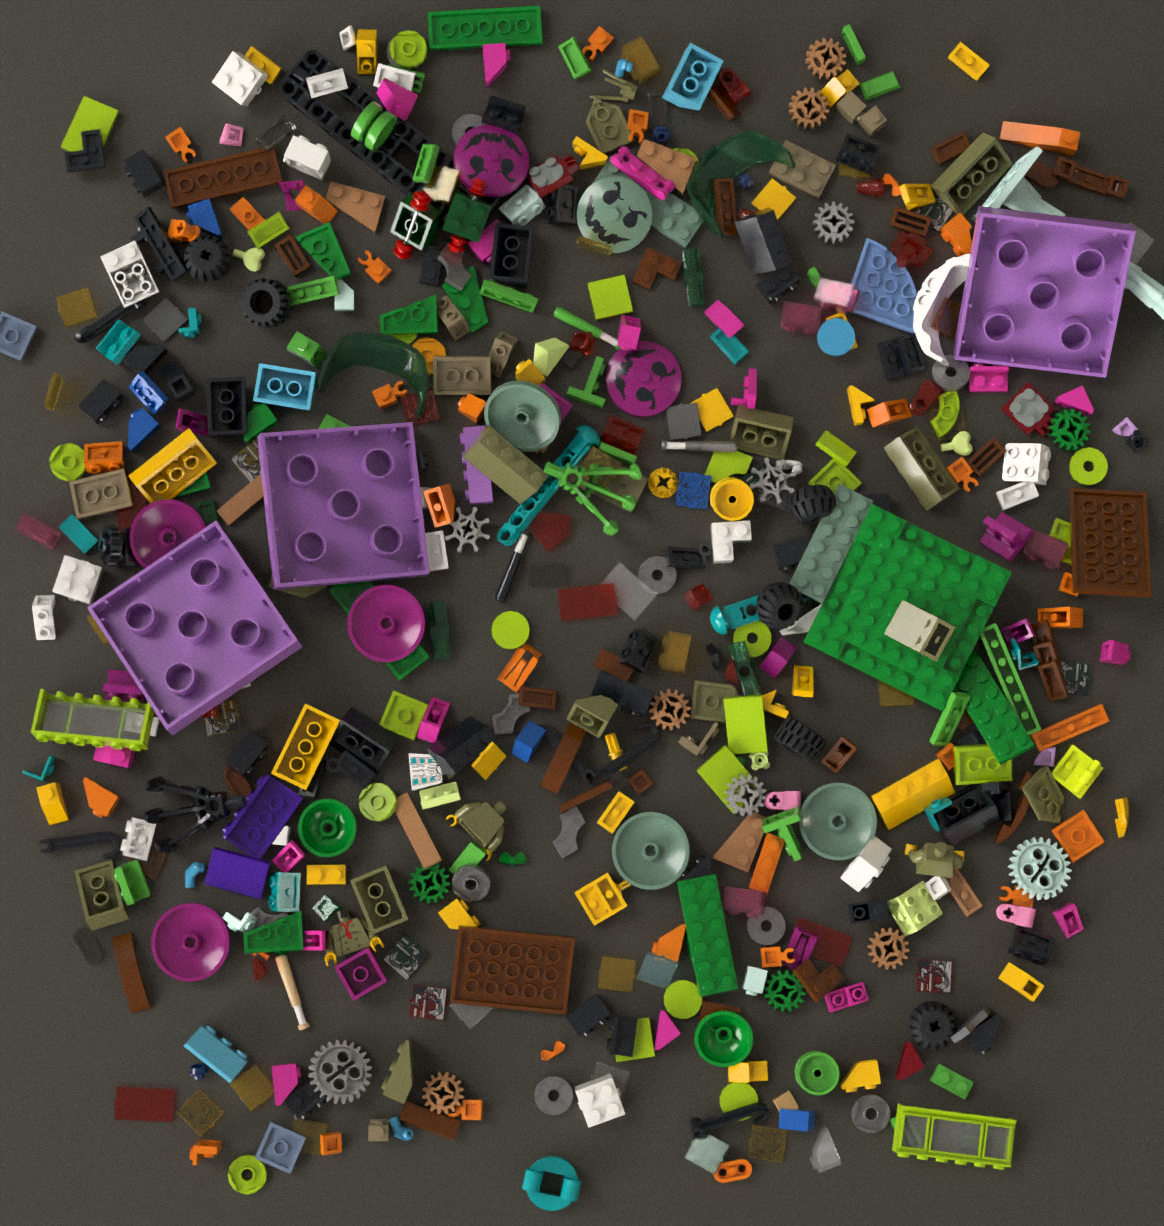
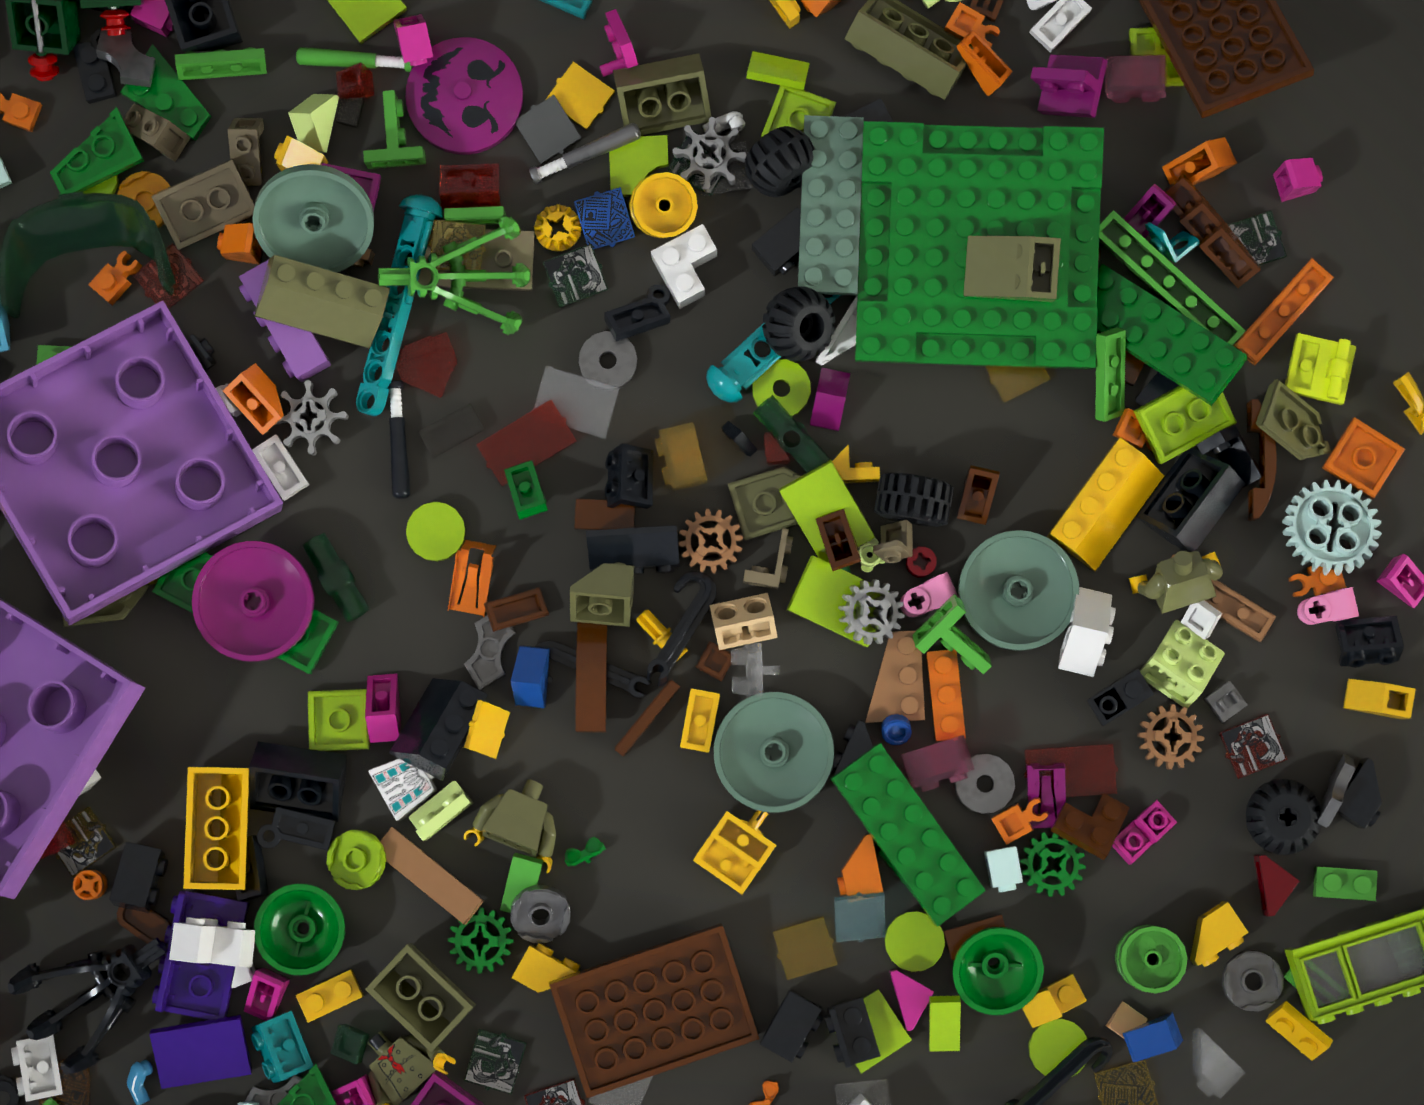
camera: 15 degrees left, 0 degrees up
flat silver tile [553,806,586,858] -> none
clear red slope [683,583,713,611] -> none
yellow slope [792,665,814,698] -> none
teal bracket [924,797,953,832] -> none
lavender tile [1034,747,1056,767] -> none
orange plate [1058,572,1078,597] -> none
none -> orange wheel [73,870,108,900]
none -> white brick [169,917,255,967]
none -> green slope [504,460,548,520]
none -> piece [543,244,608,308]
none -> tan brick [709,593,778,650]
none -> clear hips [731,643,780,698]
none -> reddish brown slope [816,509,861,571]
none -> dark tan bracket [873,520,913,563]
none -> blue tile [881,714,912,745]
none -> dark red wheel [906,547,937,578]
none -> lime tile [929,996,961,1052]
none -> orange slope [956,29,1013,96]
none -> flat silver tile [1204,681,1247,723]
none -> yellow plate [1265,1001,1333,1061]

